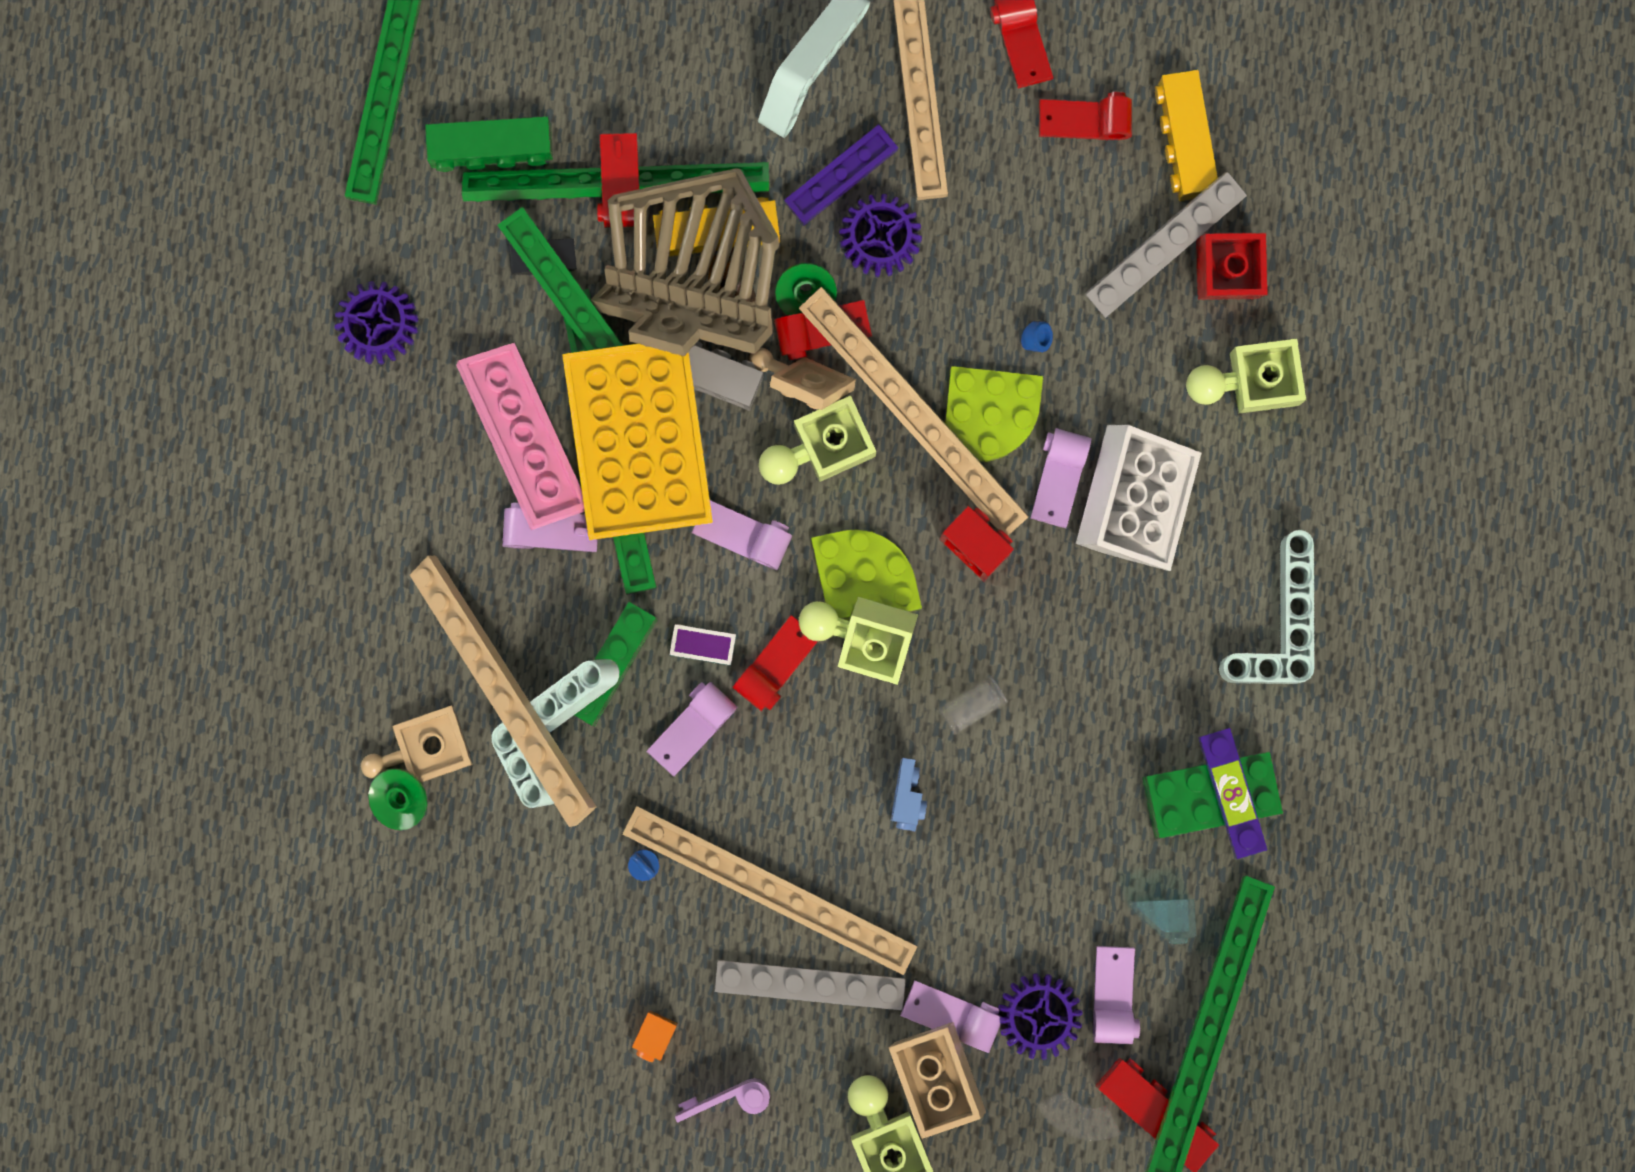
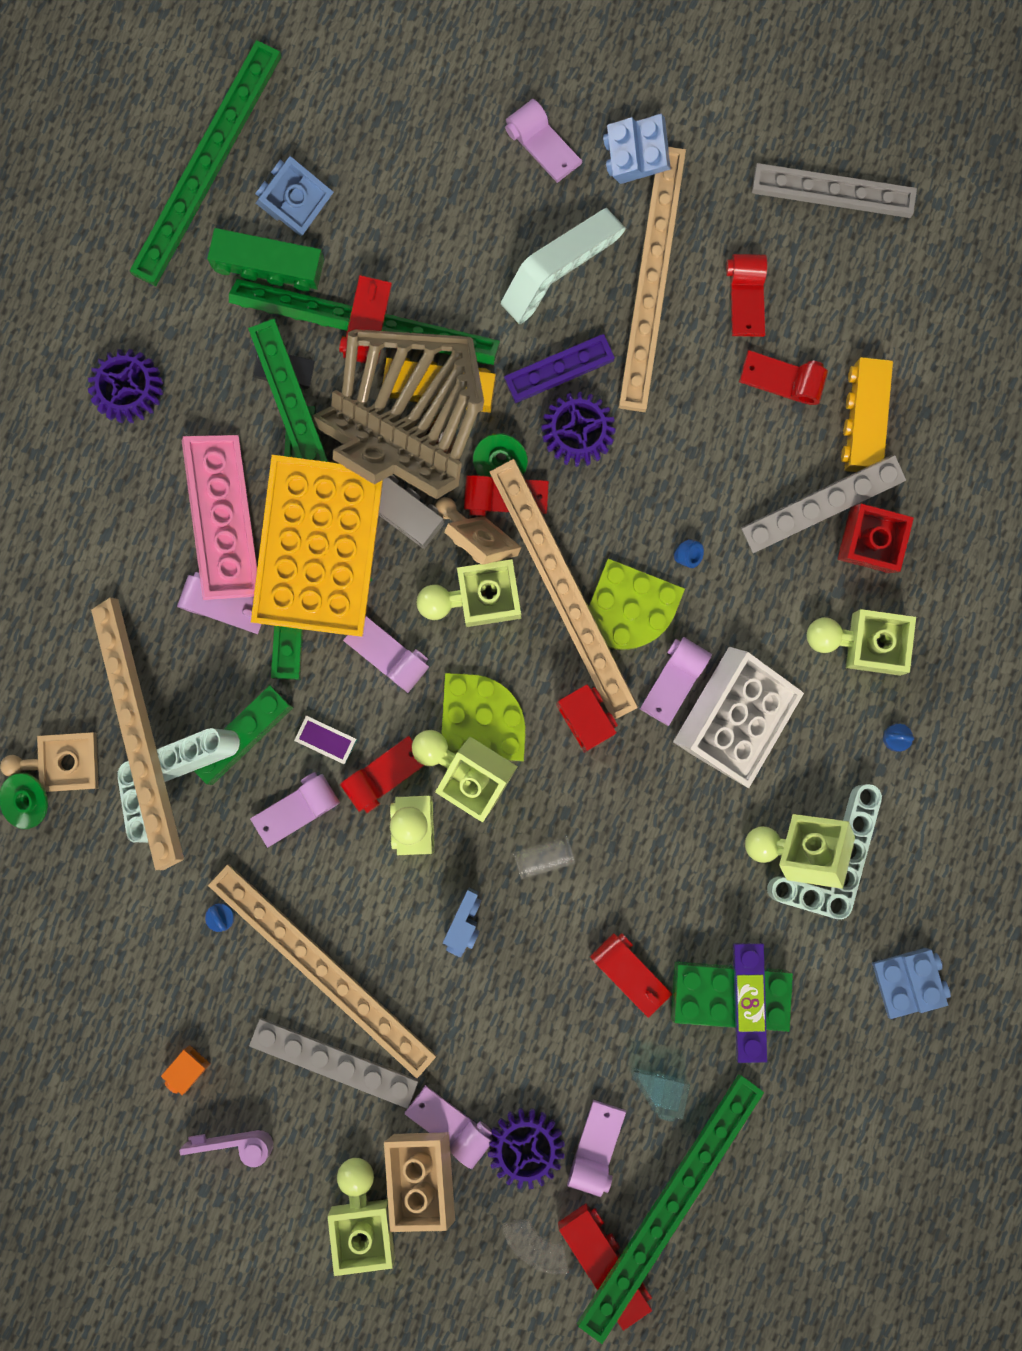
camera: 15 degrees right, 0 degrees up
none -> medium blue plate [255,156,334,237]
none -> yellowish green brick [390,796,434,855]
none -> red door [589,933,673,1018]
none -> yellowish green brick [745,814,855,889]
none -> medium blue plate [872,948,951,1019]
none -> blue tile [883,724,914,752]

